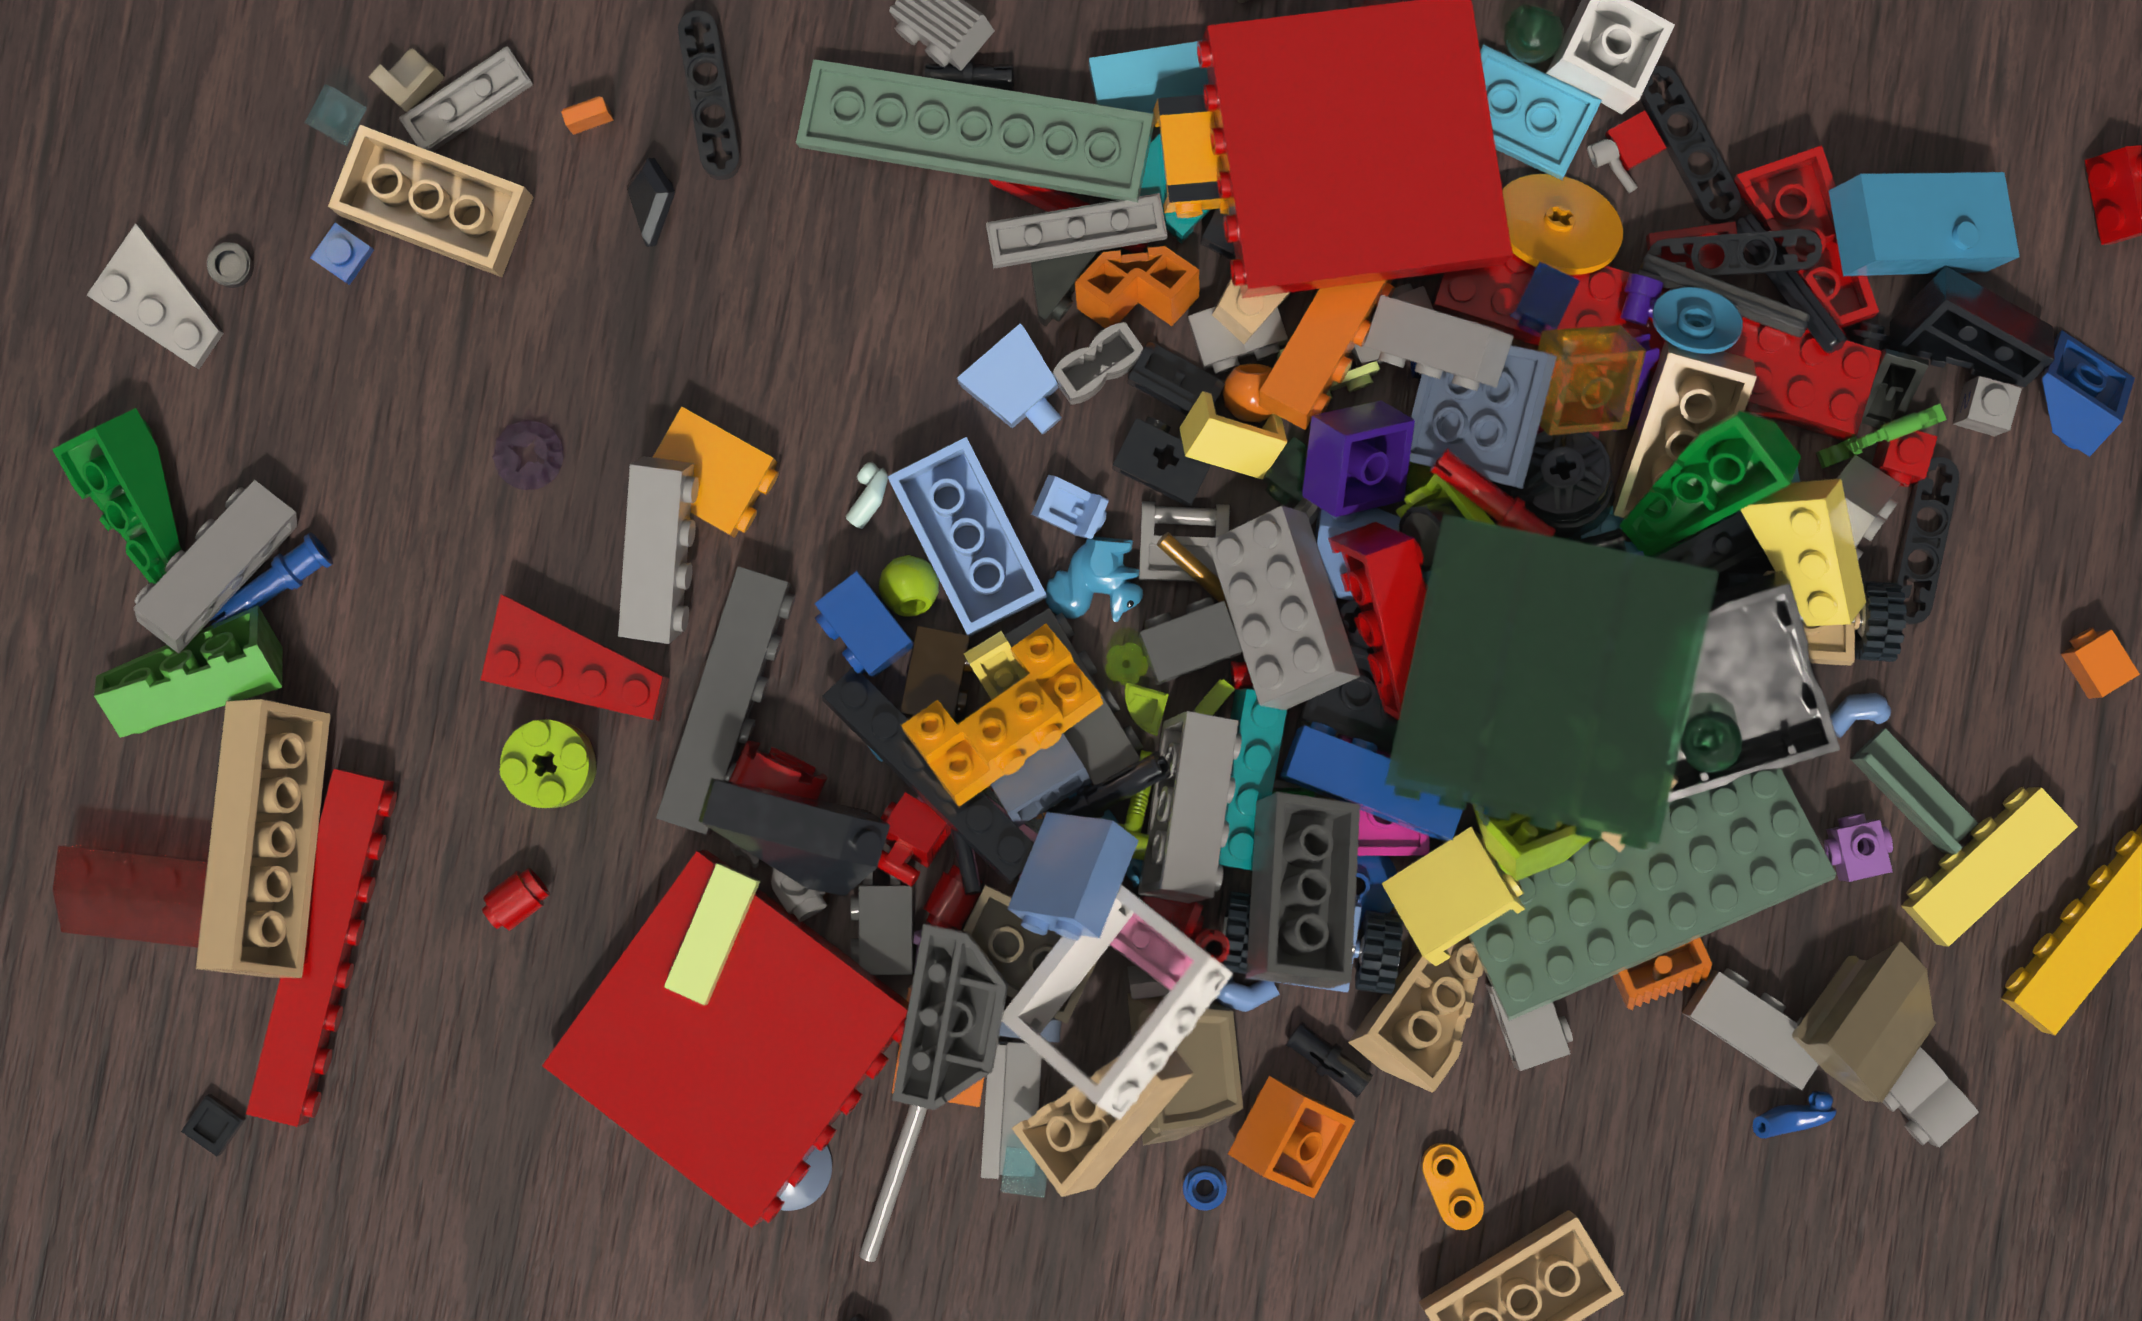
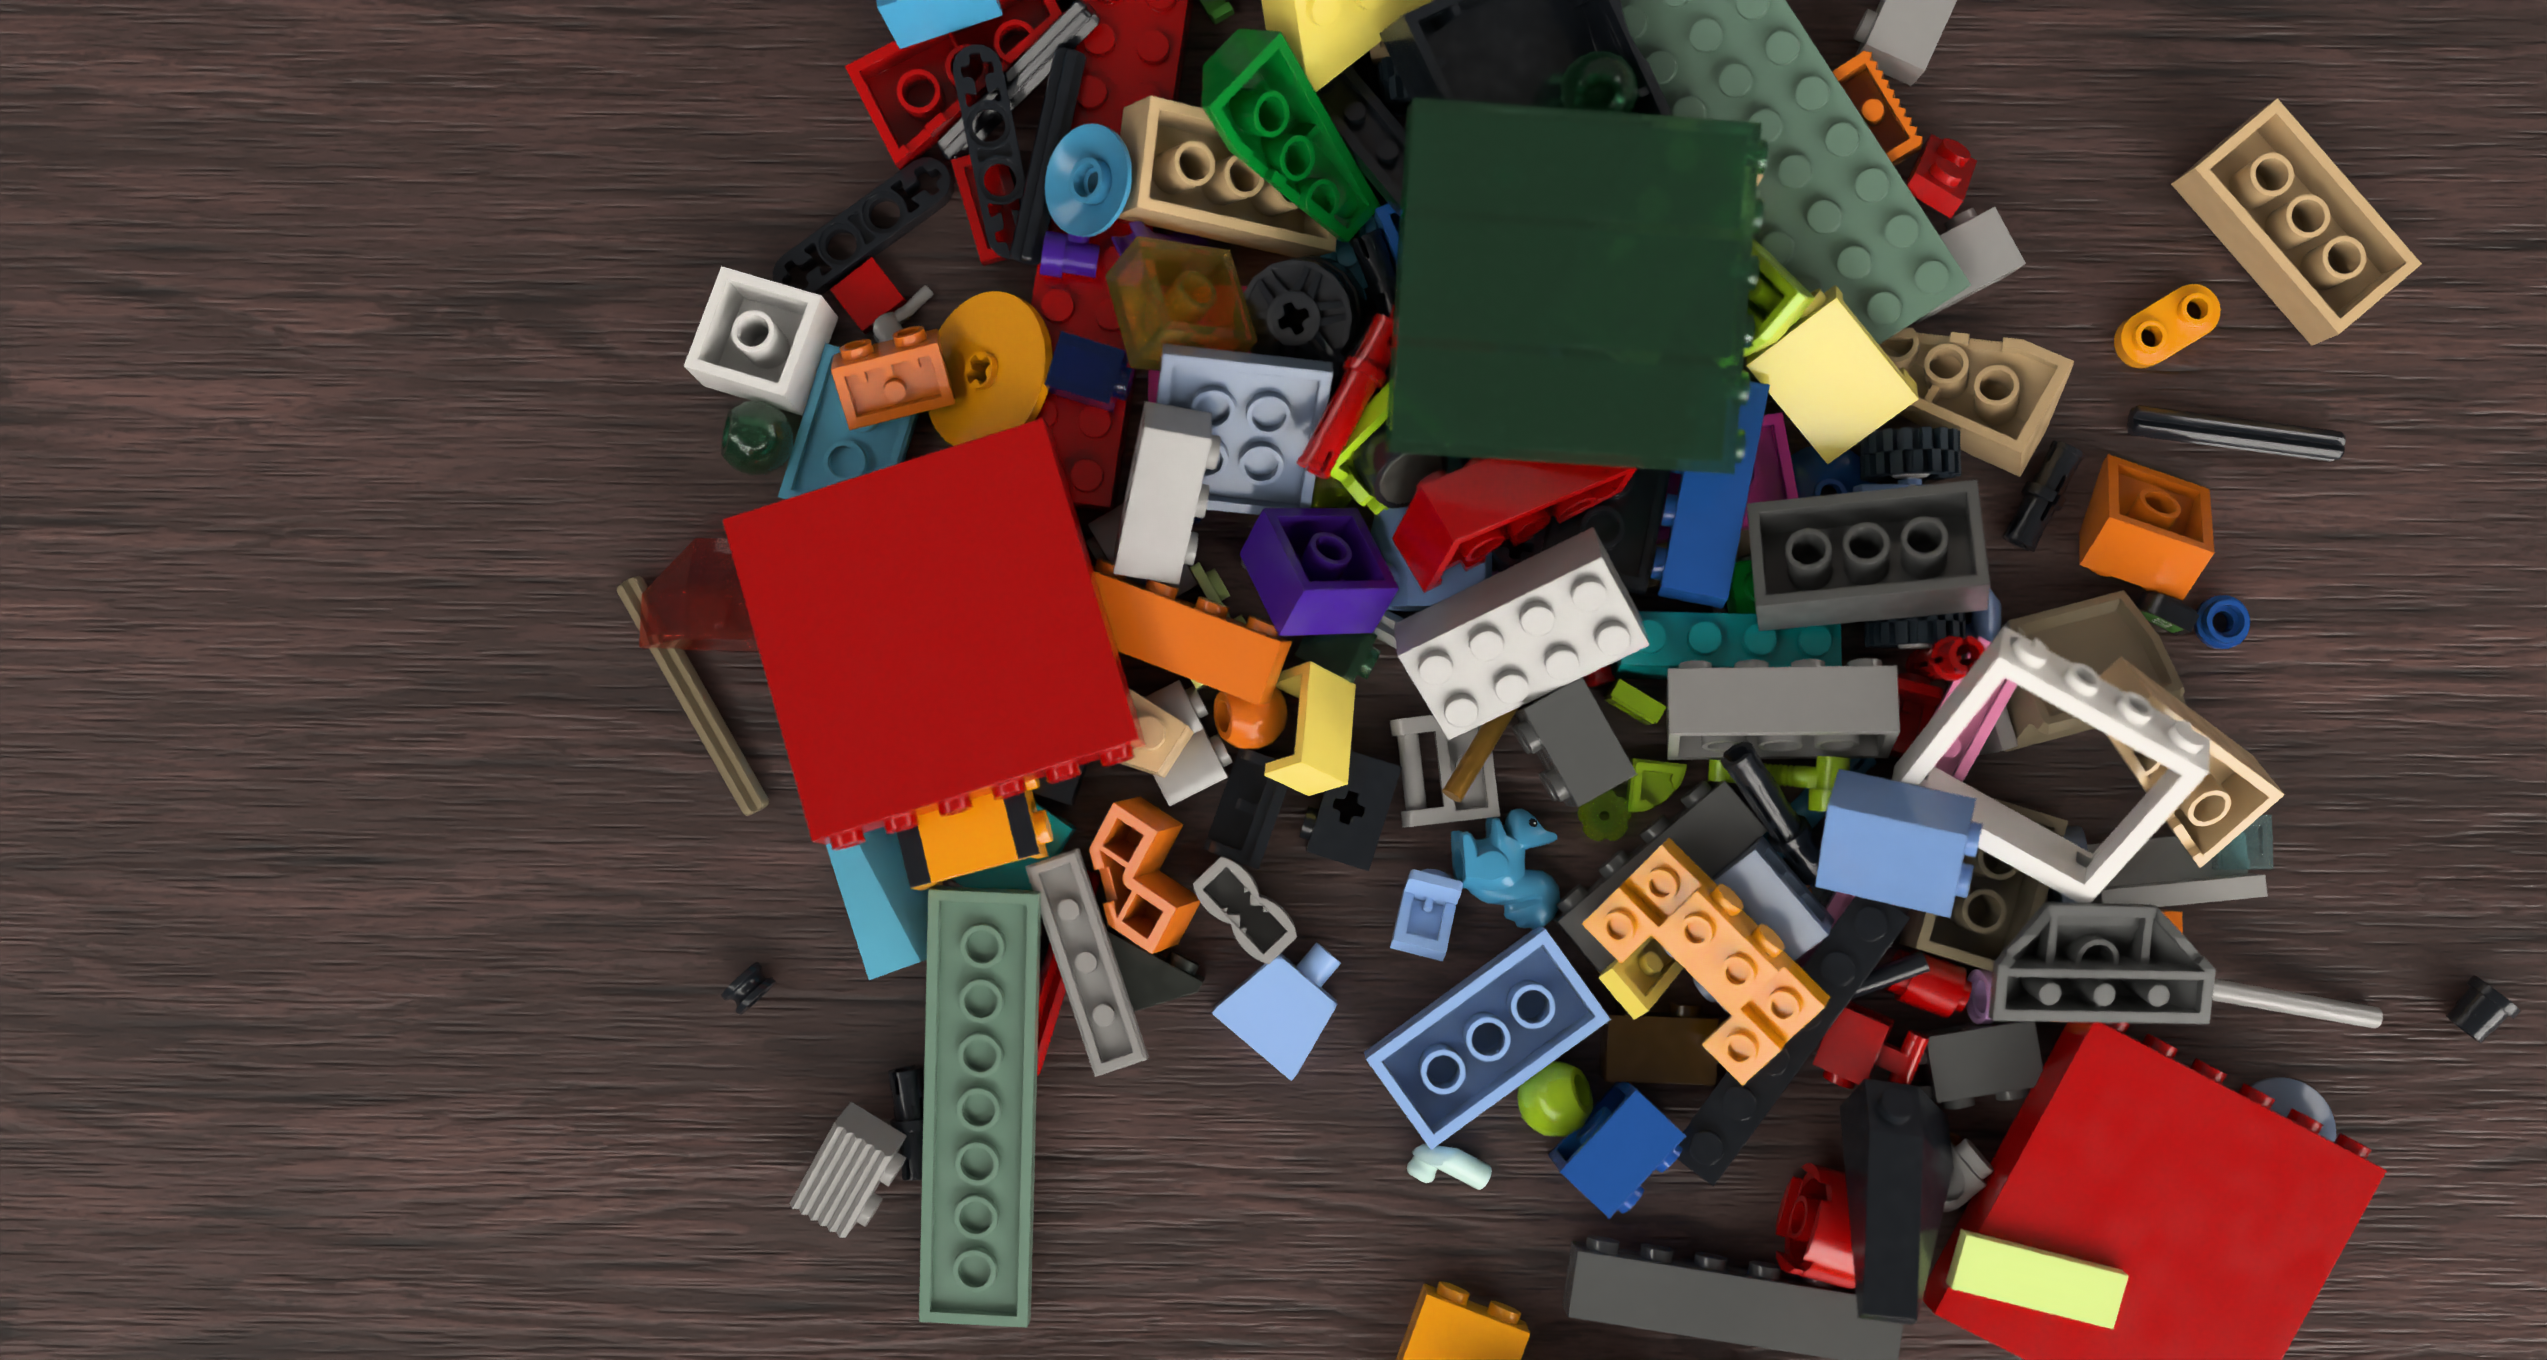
camera: 95 degrees left, 0 degrees up
none -> orange bracket [830,326,955,431]
none -> red plate [1906,133,1977,219]
none -> black axle [2127,405,2346,462]
none -> black tile [2136,591,2200,636]

